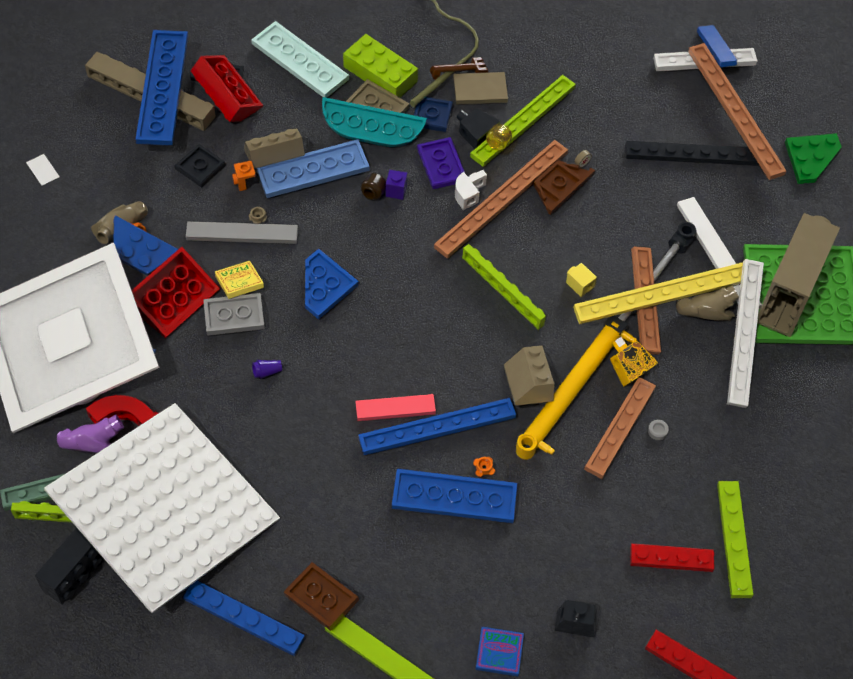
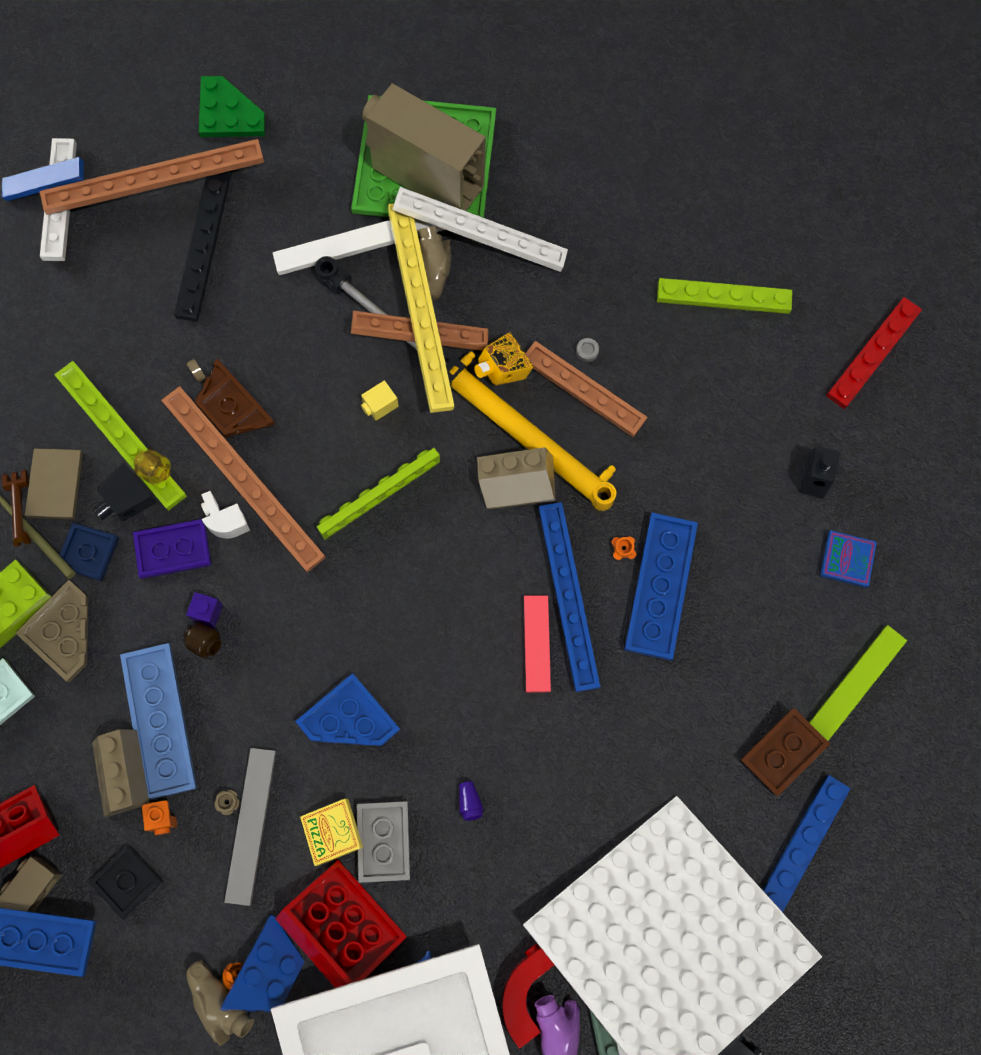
camera: 85 degrees left, 15 degrees up
teal plate [322,97,427,147] -> none
red plate [630,544,714,572] -> none

